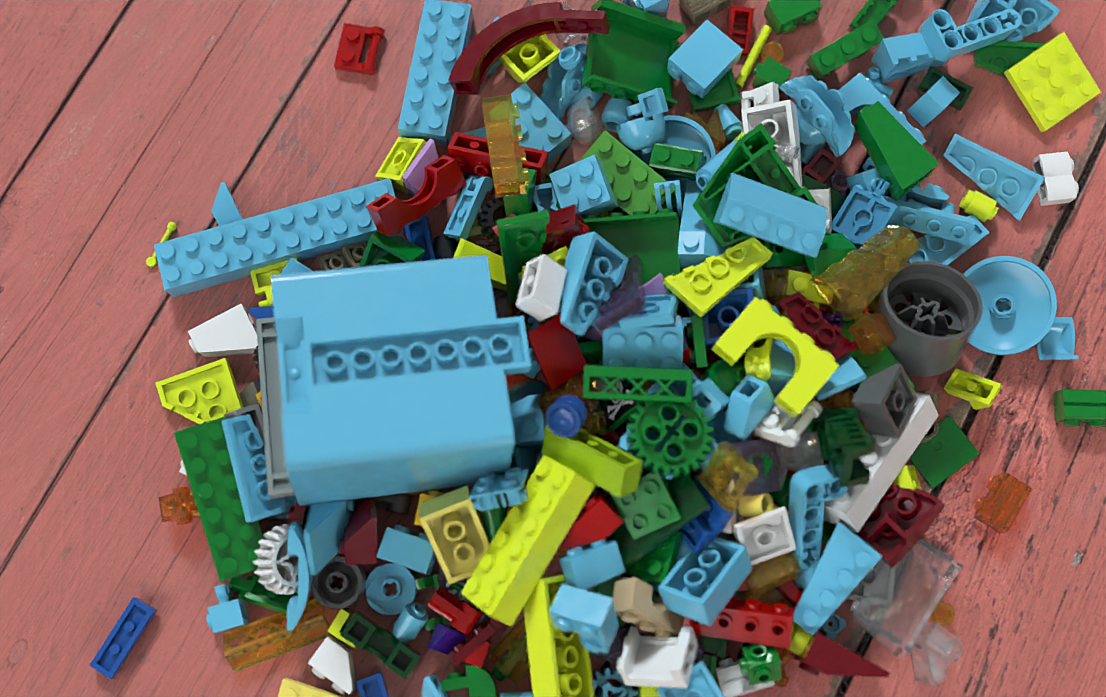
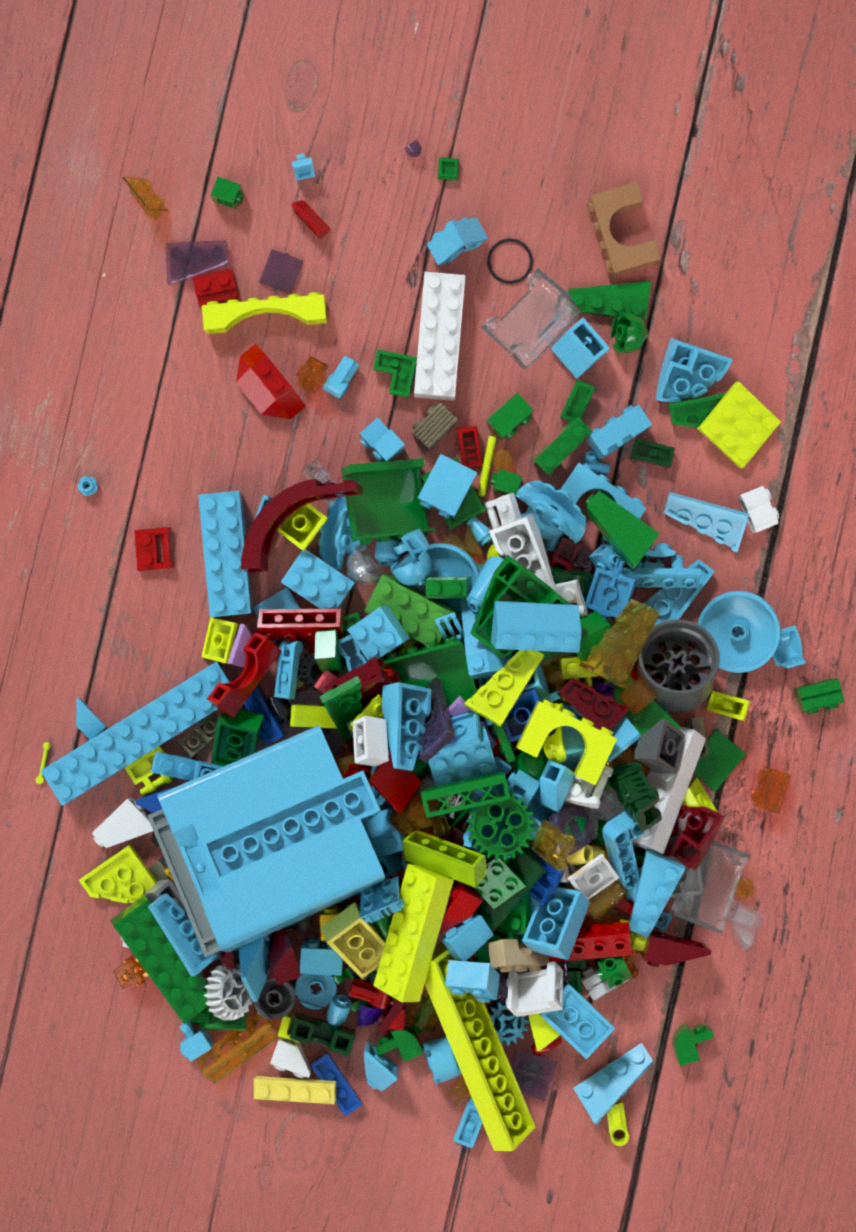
camera: 25 degrees left, 10 degrees up
blue plate [89,597,157,679] -> none
medium azure slope [287,521,313,631] -> none
clear yellow wedge [481,94,530,198] -> none
blue wheel [545,395,588,438] -> none
medium azure plate [558,46,582,70] -> none
clear plate [775,143,799,163] -> none
medium azure slope [907,76,960,128] -> none
medium azure beam [921,9,1022,61] -> none
neon yellow brick [959,190,999,223] -> none

